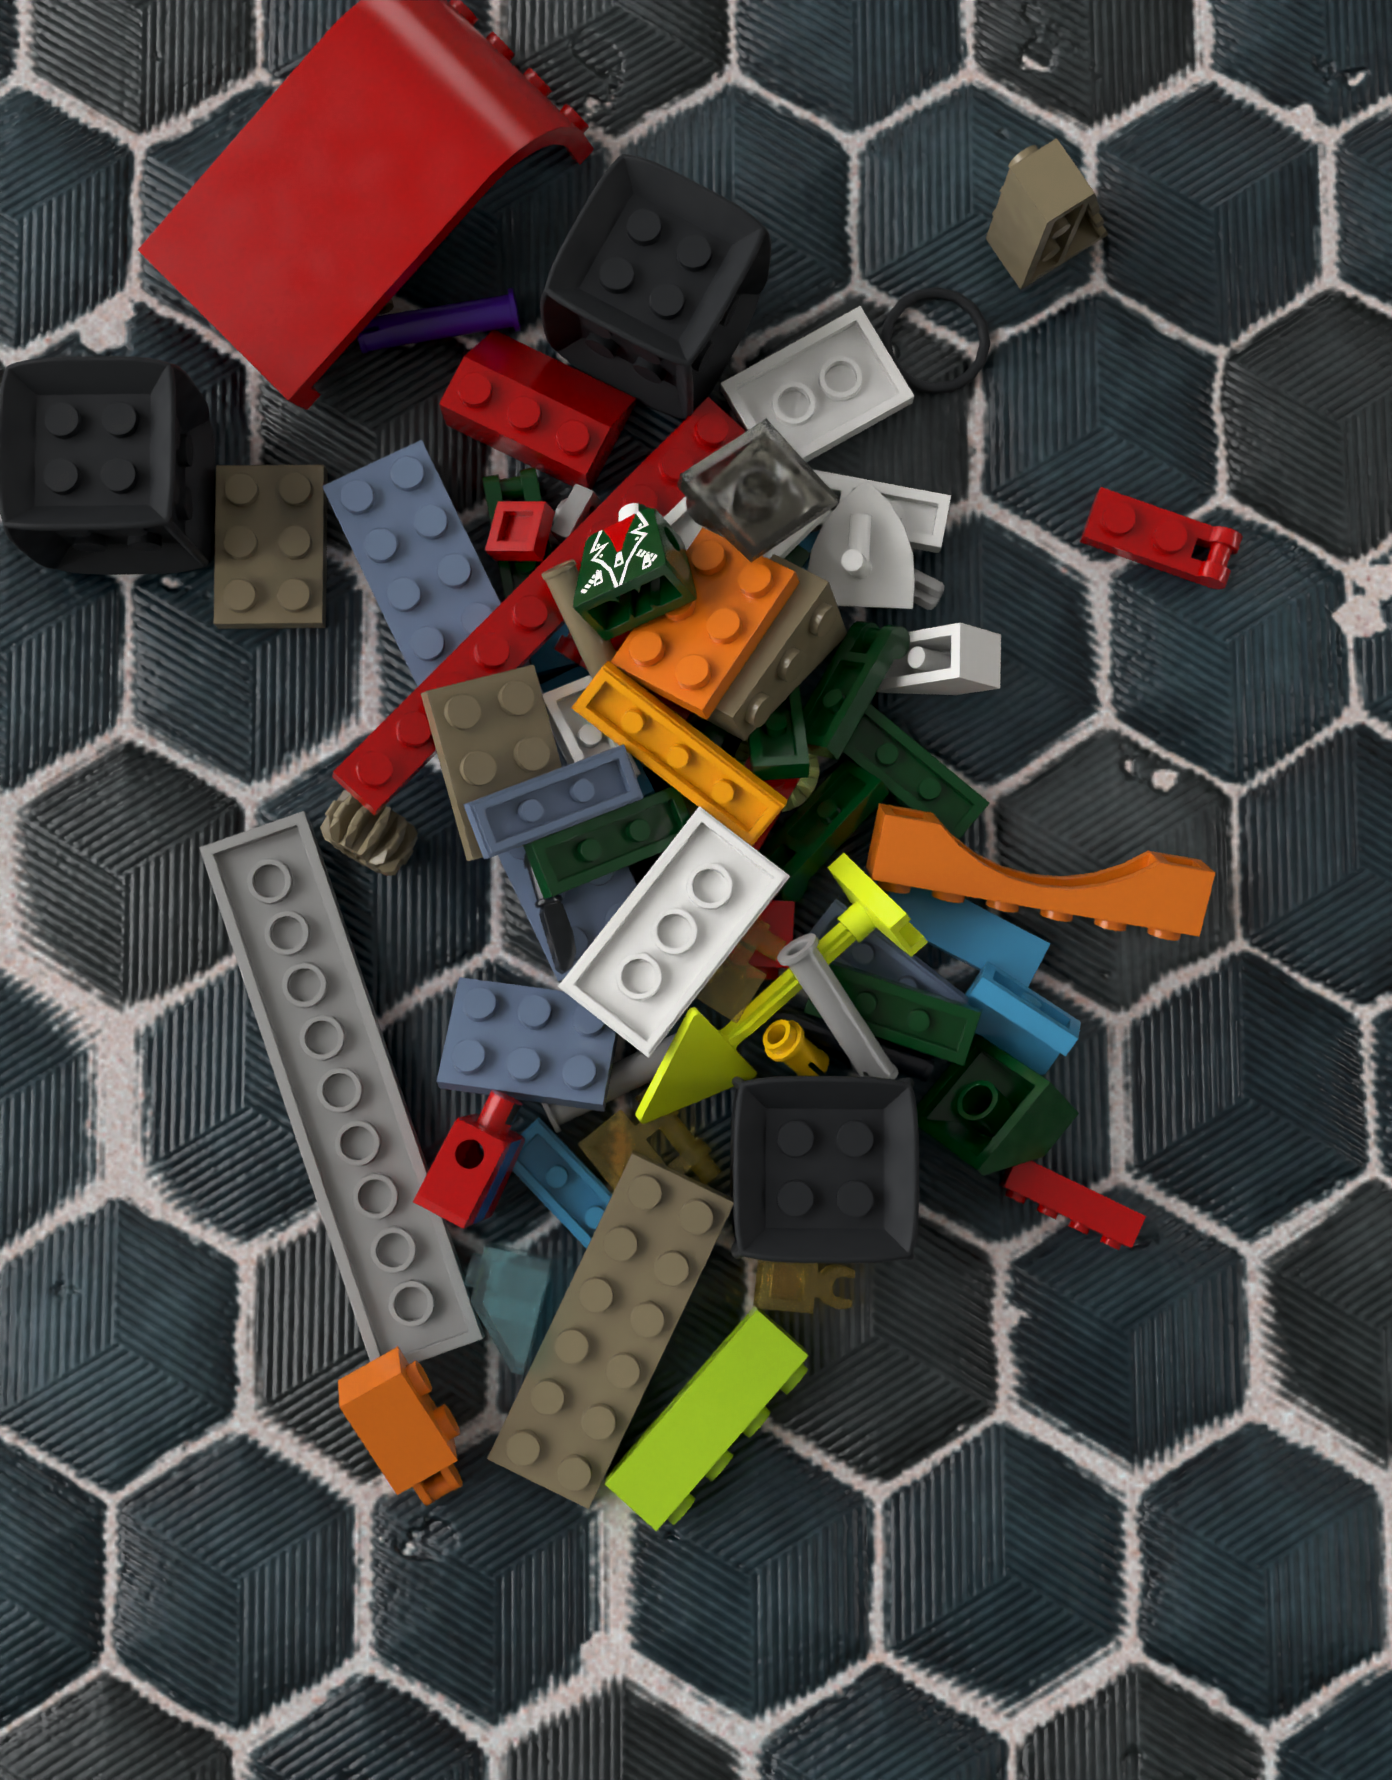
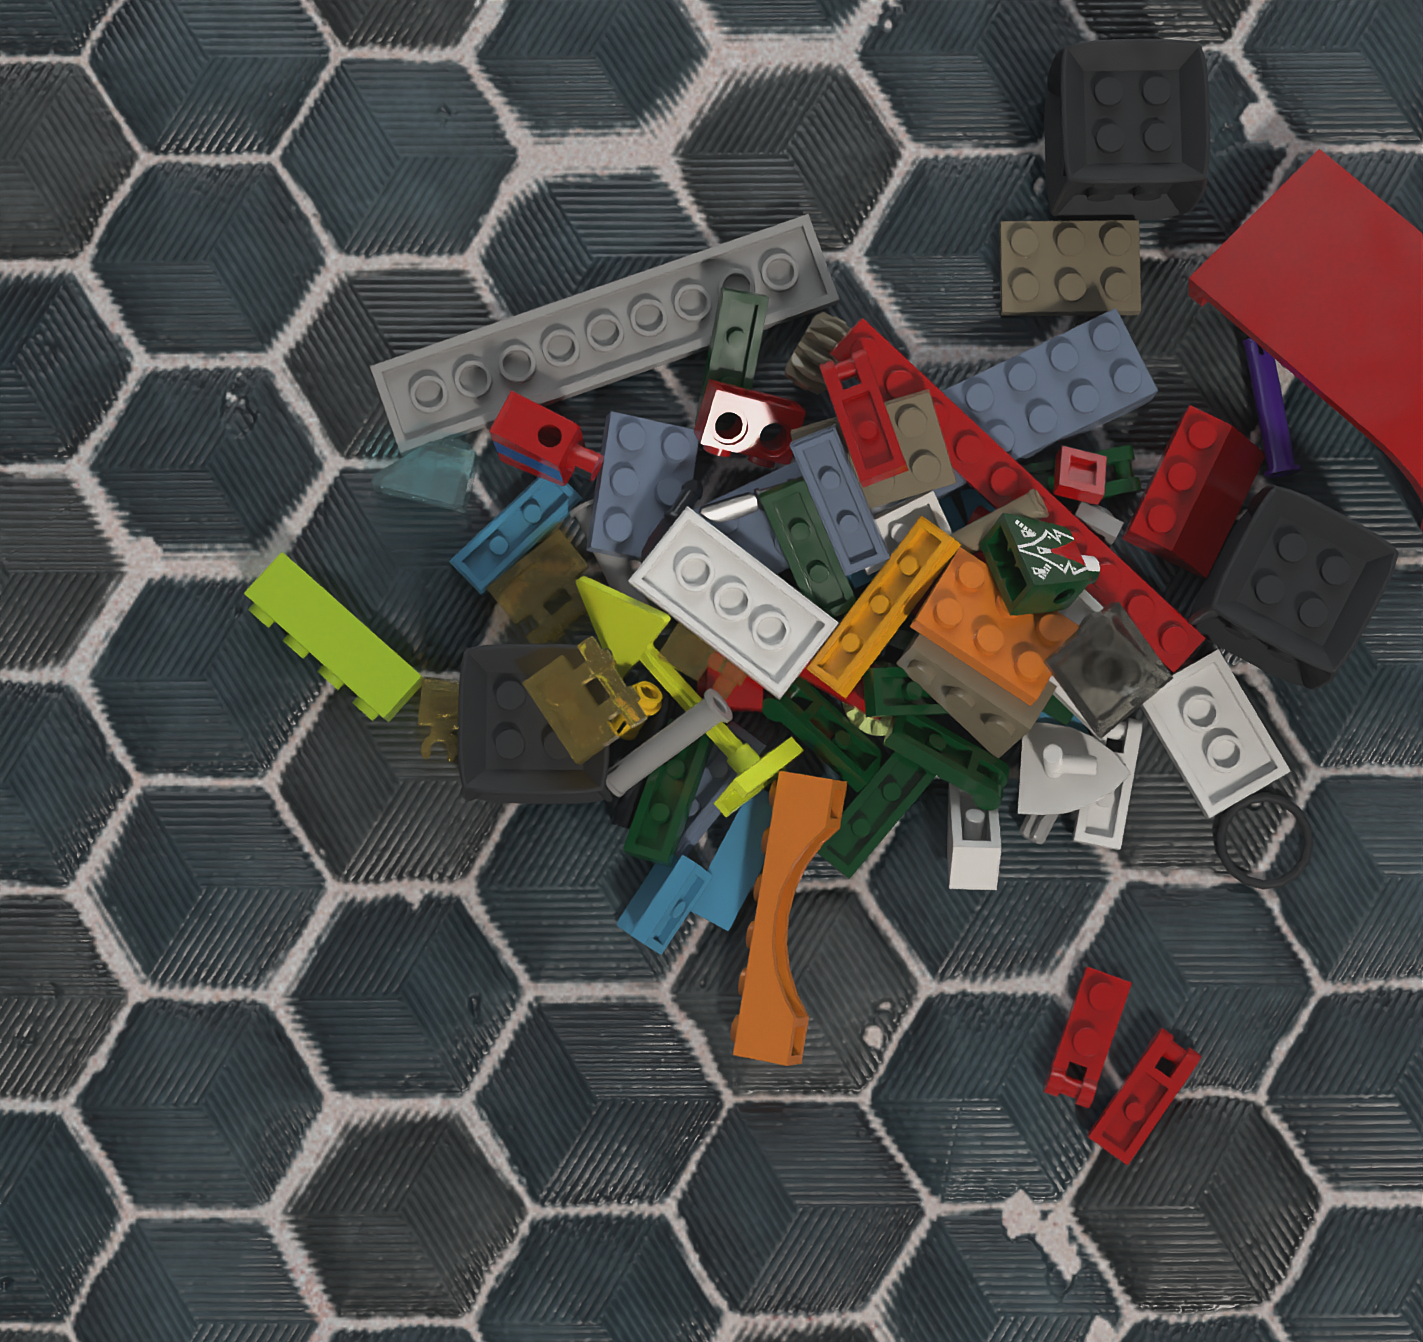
camera: 90 degrees right, 0 degrees up
orange brick [338,1346,463,1506] -> none
dark tan plate [487,1151,734,1509] -> none
dark green slope [917,1034,1079,1176] -> none
dark tan wedge [986,138,1108,290] -> none
red piece [999,1161,1146,1250] -> none
none -> clear yellow plate [522,636,647,765]
none -> black piece [641,480,703,564]
none -> red brick [694,379,806,468]
none -> dark green plate [695,287,769,430]
none -> red plate [820,348,909,488]
none -> red plate [1086,1027,1201,1165]

